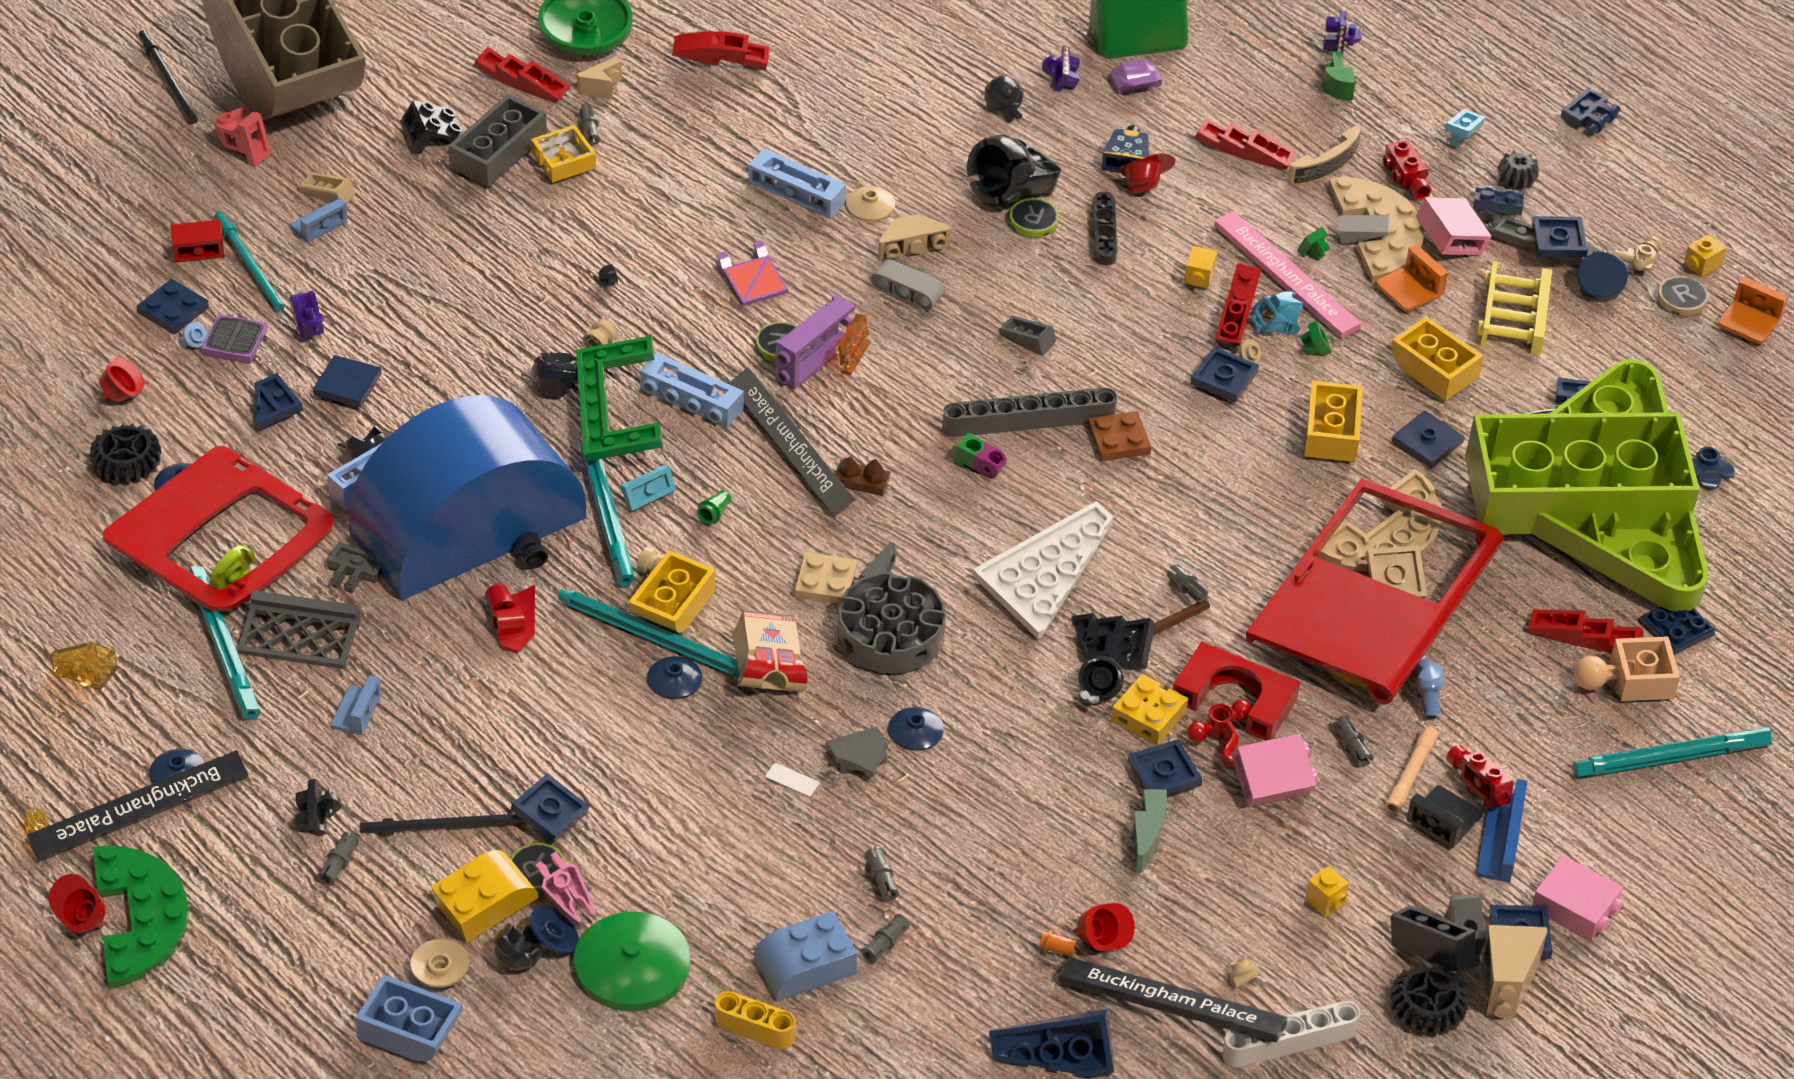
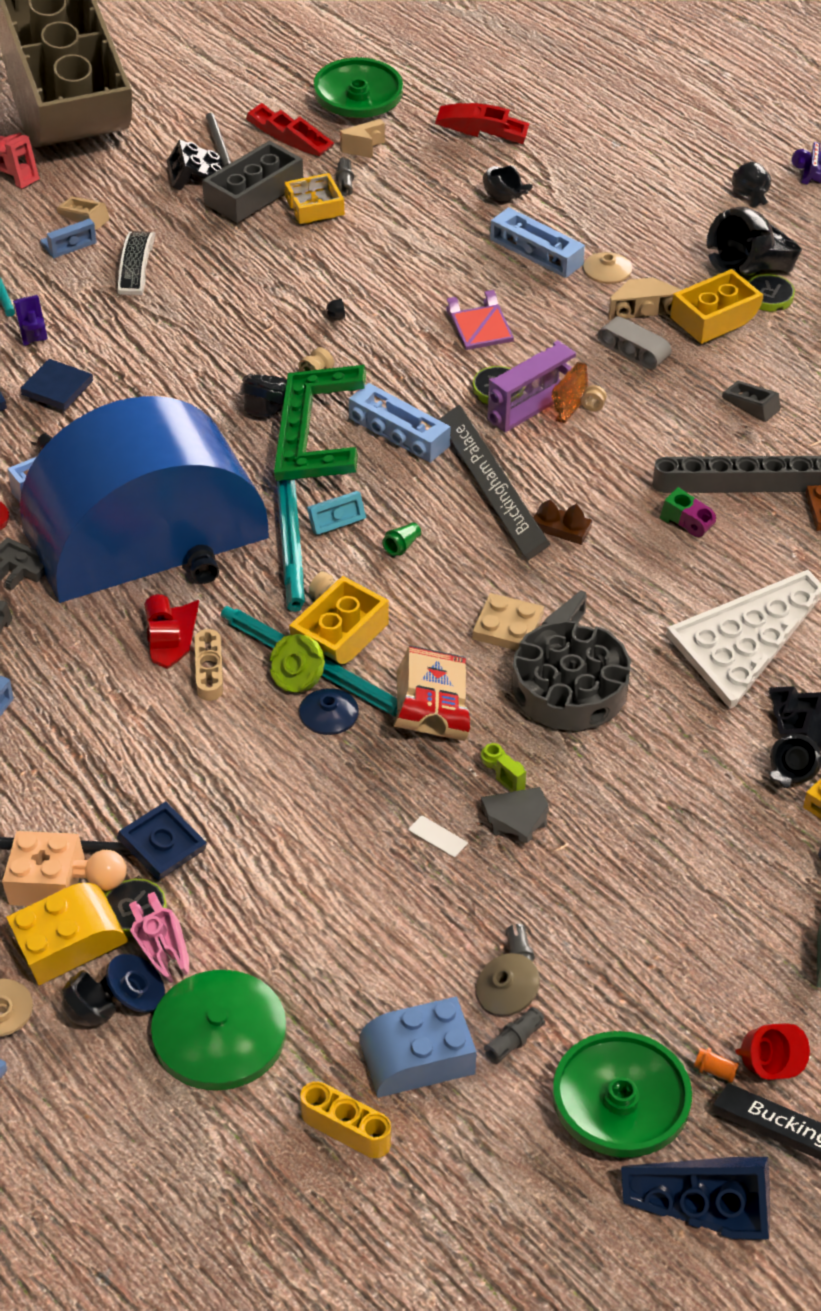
camera: 10 degrees right, 0 degrees up
dark blue dish [889,707,944,751] -> none
none -> light nougat brick [2,831,127,906]
none -> slope [118,231,155,295]
none -> tan beam [195,629,223,701]
none -> dark grey bar [206,113,231,168]
none -> lime tile [270,634,325,693]
none -> dark tan dish [476,953,540,1016]
none -> lime plate [481,743,527,792]
none -> black hat [483,165,533,203]
none -> green dish [552,1031,692,1157]
none -> tan bush [581,385,607,411]
none -> yellow brick [670,269,763,344]

